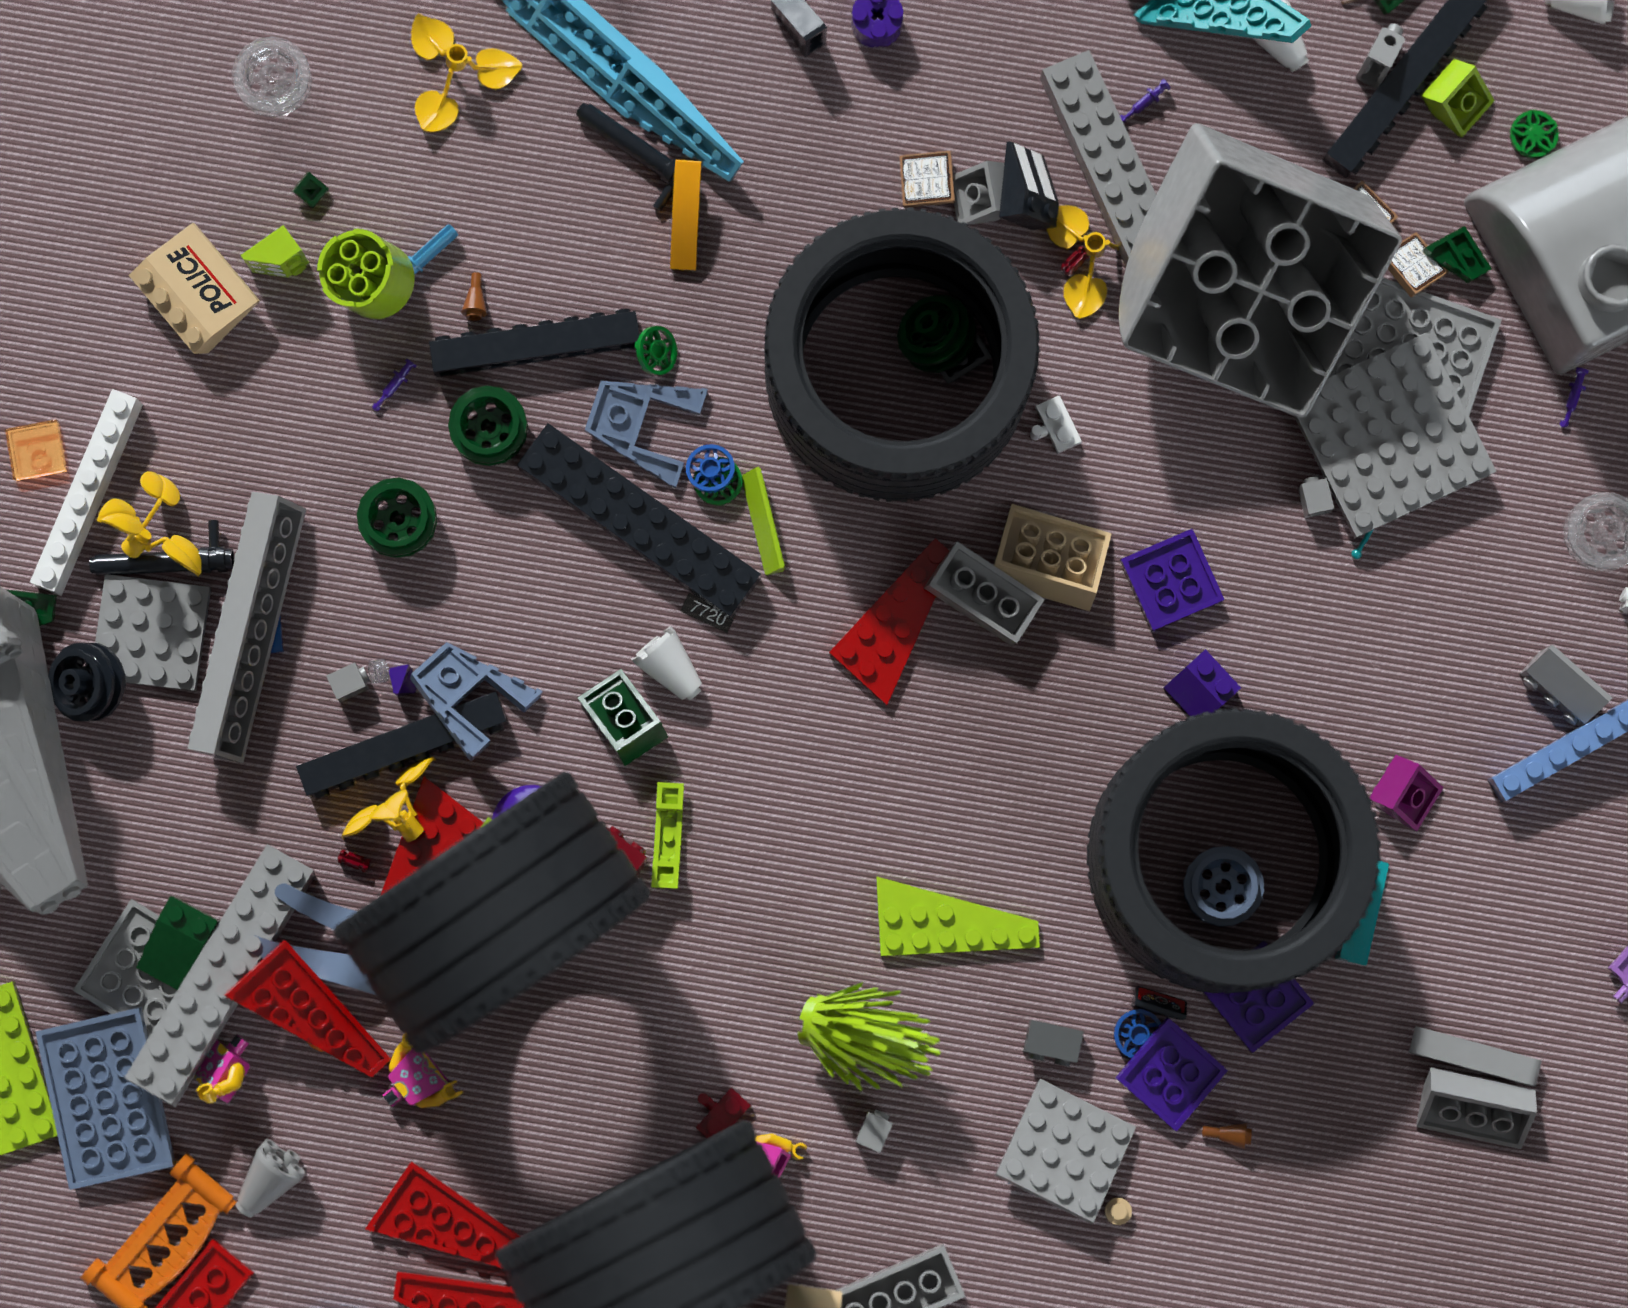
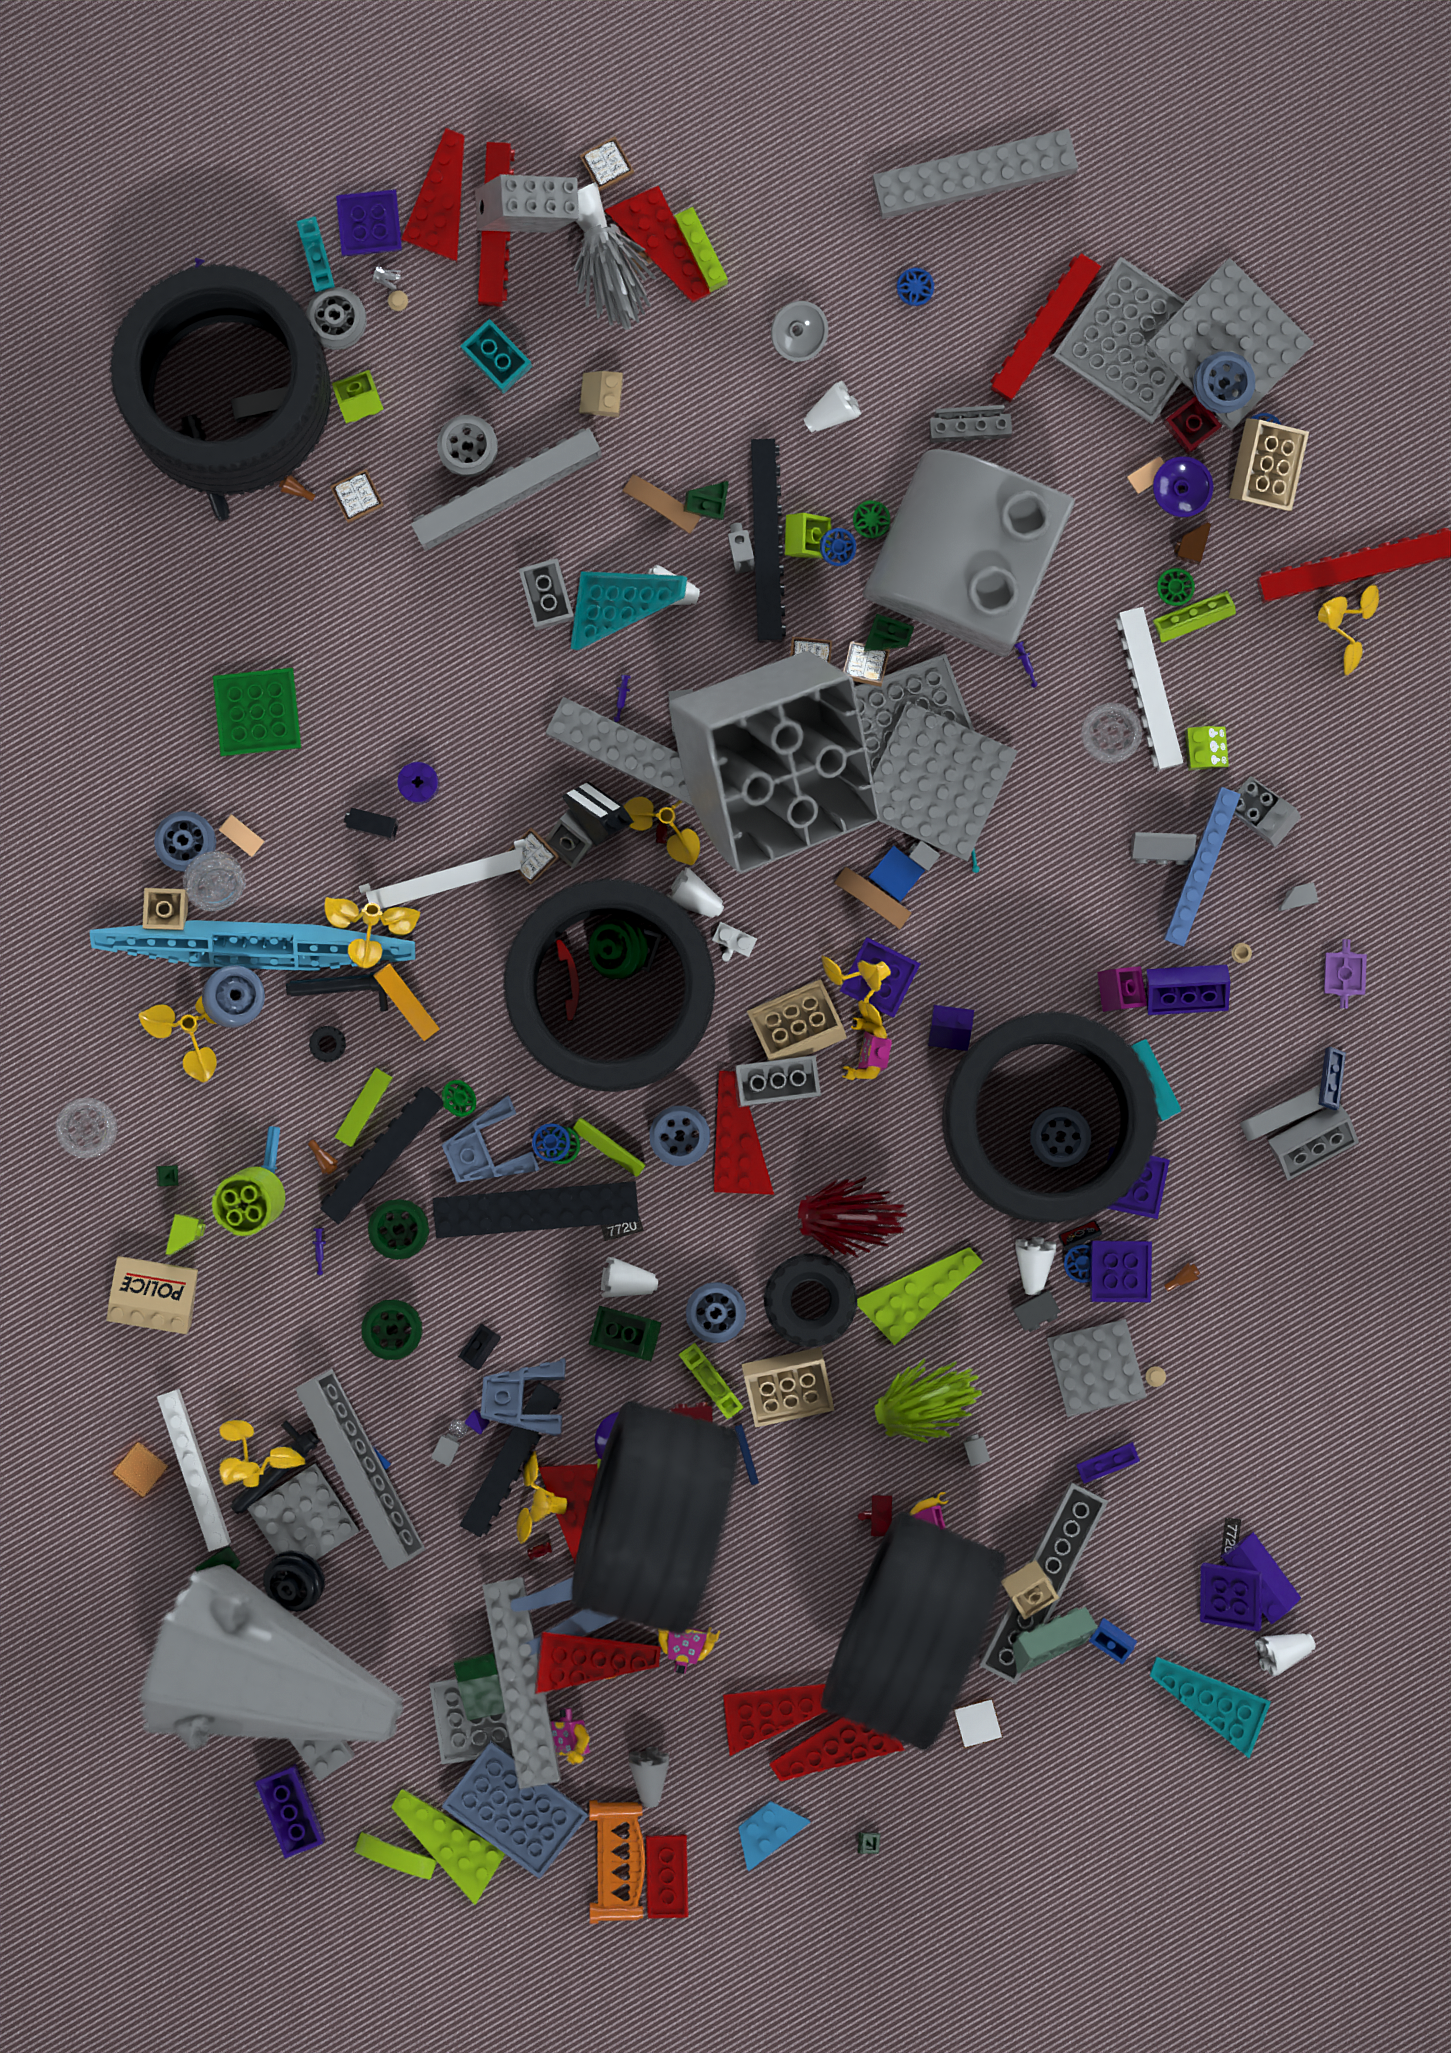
camera: 35 degrees left, 5 degrees up
none -> sand blue wheel [202,965,265,1028]
none -> black tyre [309,1026,346,1062]
none -> yellow plant [324,897,420,968]
none -> lime slope [335,1068,393,1147]
none -> white piece [359,839,526,909]
none -> black slope [458,1323,501,1370]
none -> red slope [557,940,580,1021]
none -> sand blue wheel [650,1106,710,1166]
none -> white cone [667,867,724,918]
none -> sand blue wheel [686,1282,746,1343]
none -> dark blue tile [734,1423,759,1485]
none -> tan slope [742,1347,834,1428]
none -> black tyre [764,1253,857,1347]
none -> dark red plant [798,1177,908,1258]
none -> blue wheel [820,528,856,566]
none -> yellow plant [821,955,891,1027]
none -> medium nougat slope [834,867,911,930]
none -> torso [842,1018,892,1080]
none -> blue tile [868,846,925,902]
none -> white cone [1015,1237,1056,1295]
none -> dark purple plate [1075,1442,1140,1484]
none -> dark purple slope [1146,965,1230,1015]
none -> tan plate [1231,943,1252,963]
none -> dark blue tile [1318,1046,1346,1110]

